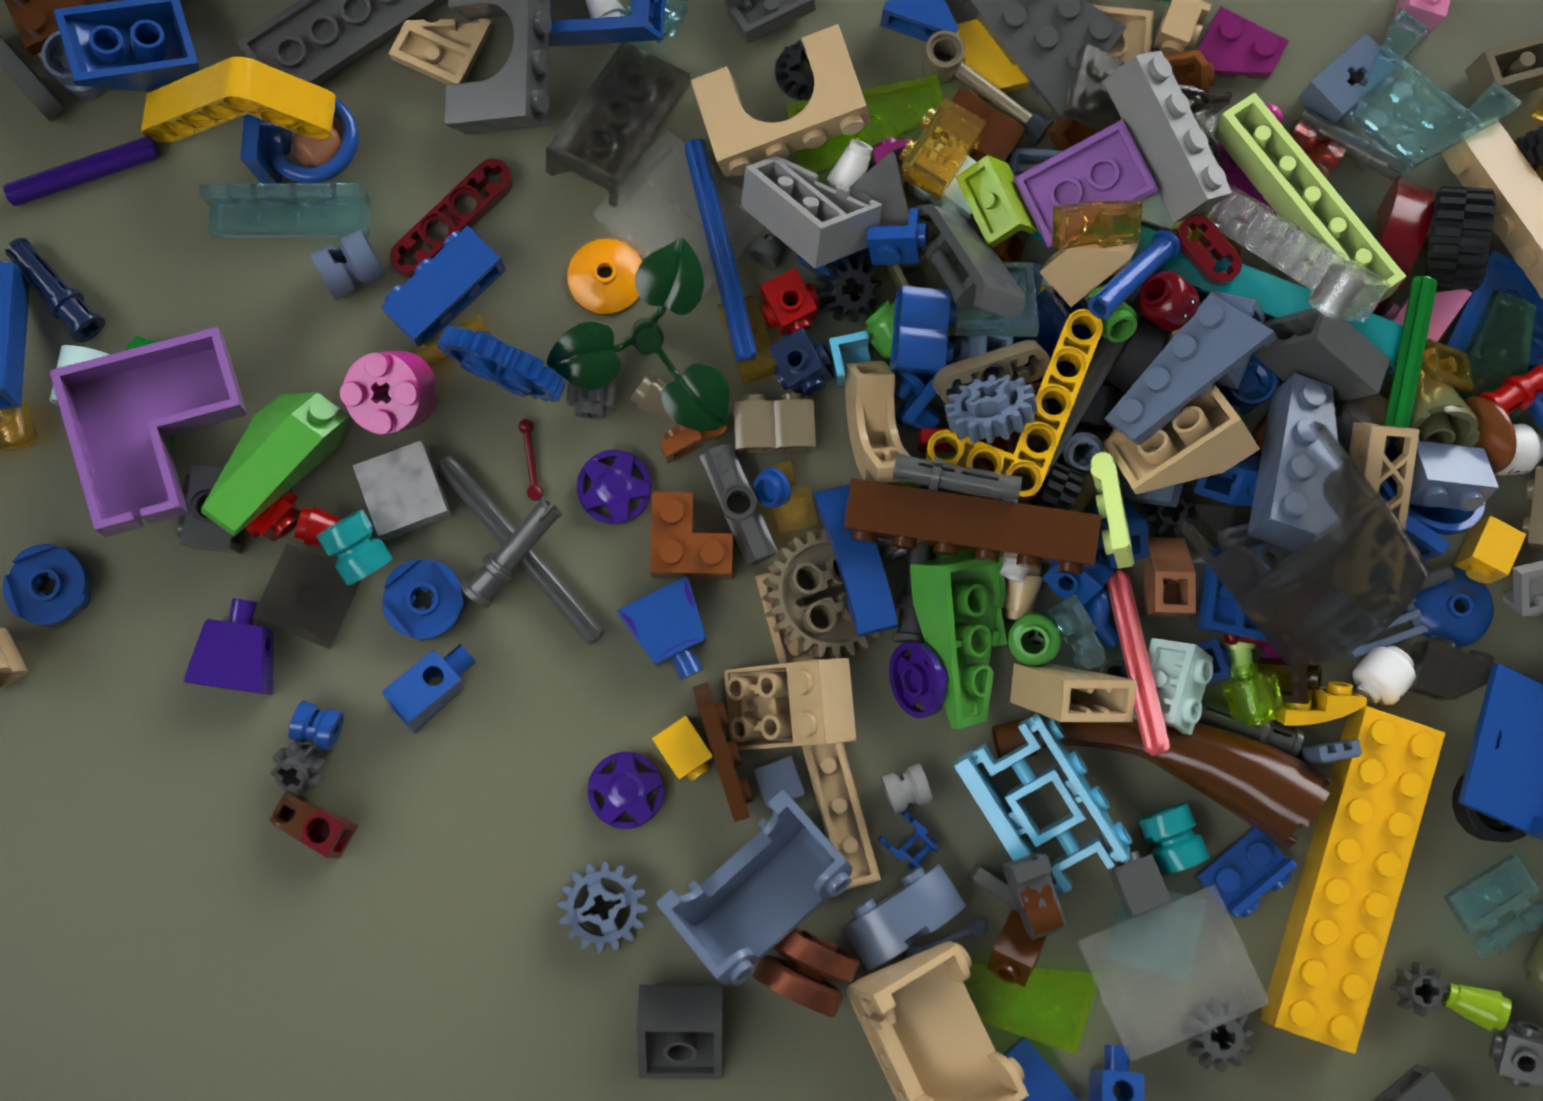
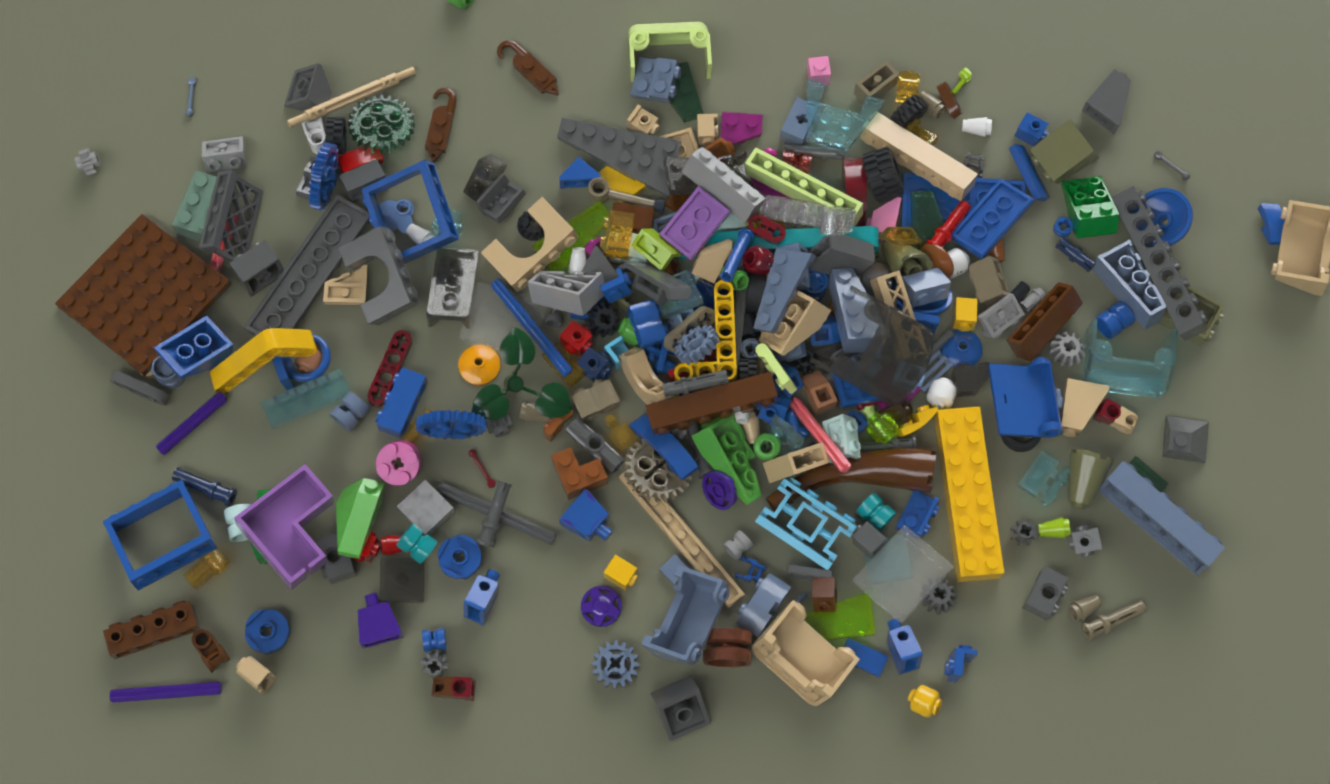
camera: 20 degrees left, 10 degrees down
dark purple wheel [577,450,652,525] -> none
reddish brown wing [693,682,754,822] -> none
tan slope [724,658,856,750] -> none
blue plate [753,467,791,507] -> none
dark grey leg [1002,852,1066,940] -> none
clear yellow slope [1052,200,1142,250] -> none
sand blue tile [1297,740,1362,764] -> none
green axle [1383,276,1437,428] -> none

